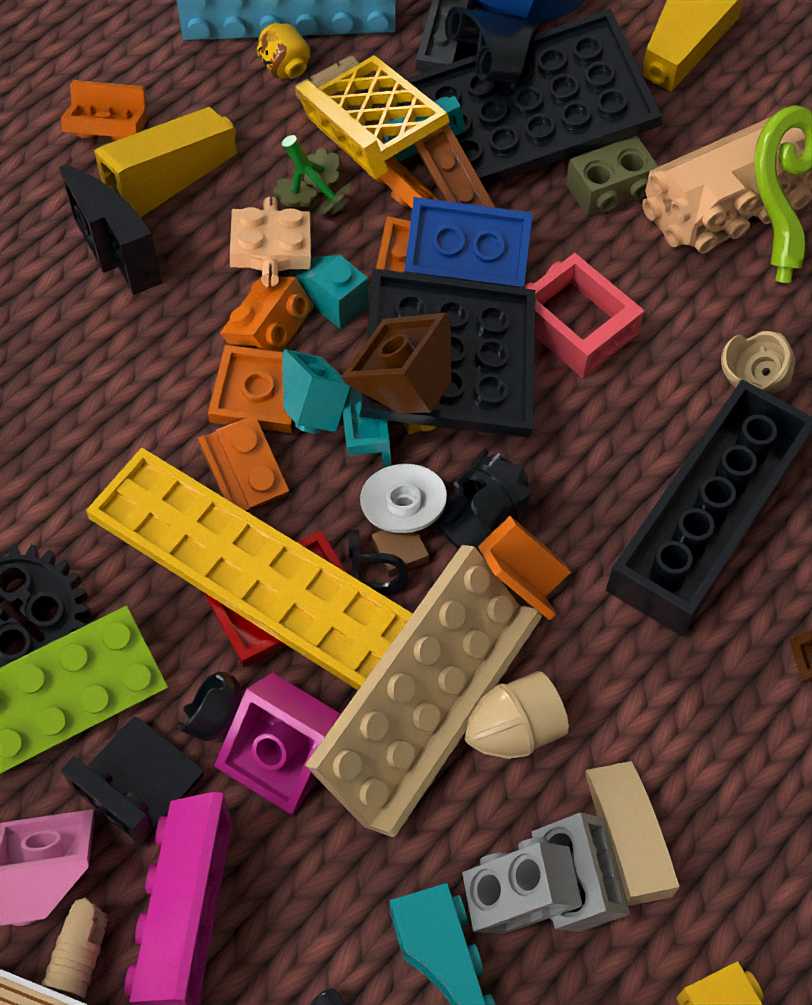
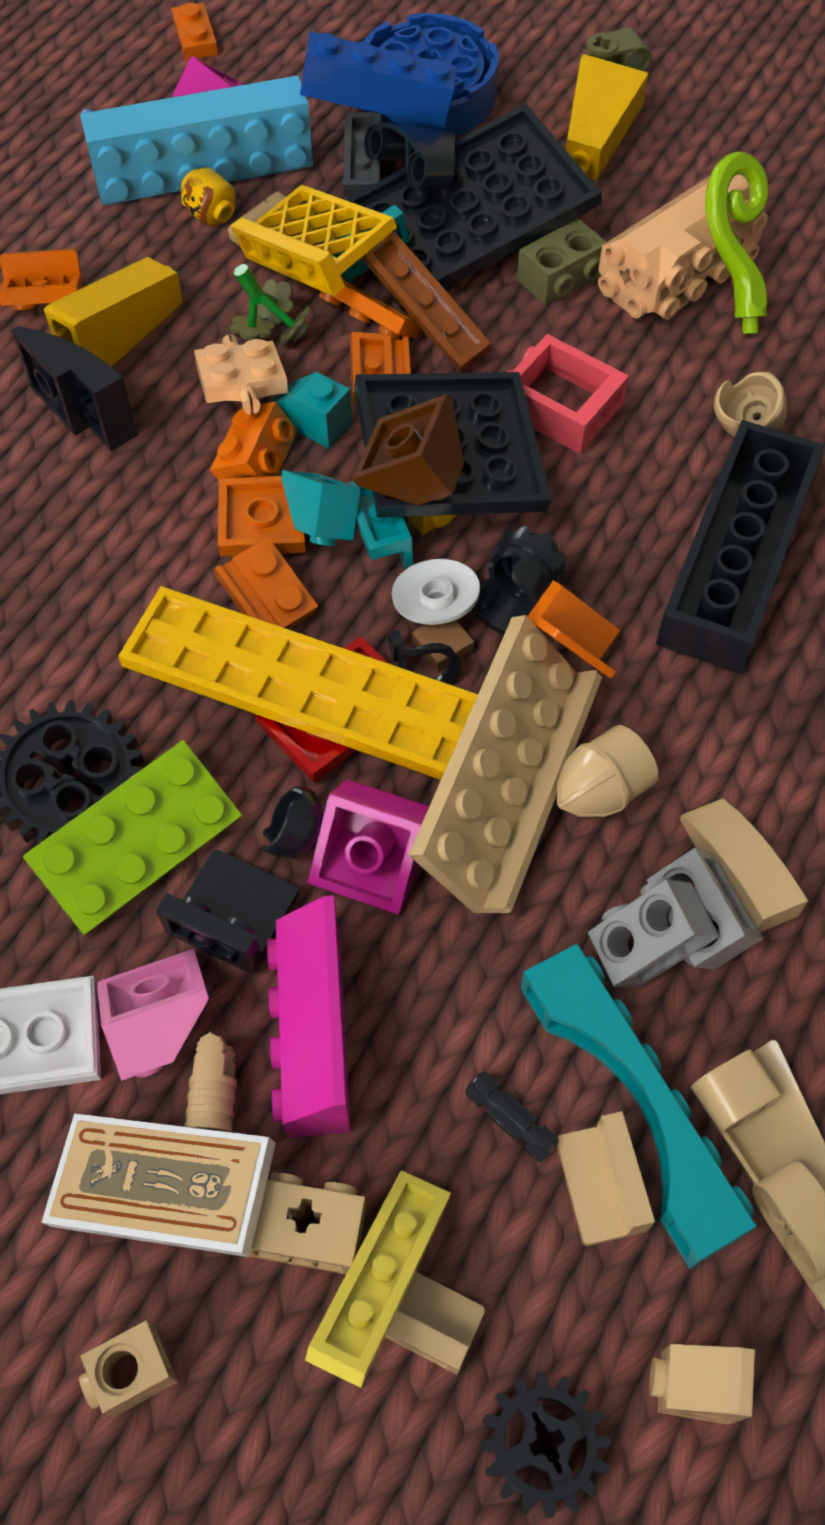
camera: 10 degrees left, 0 degrees up
blue plate [404,197,533,288] -> none

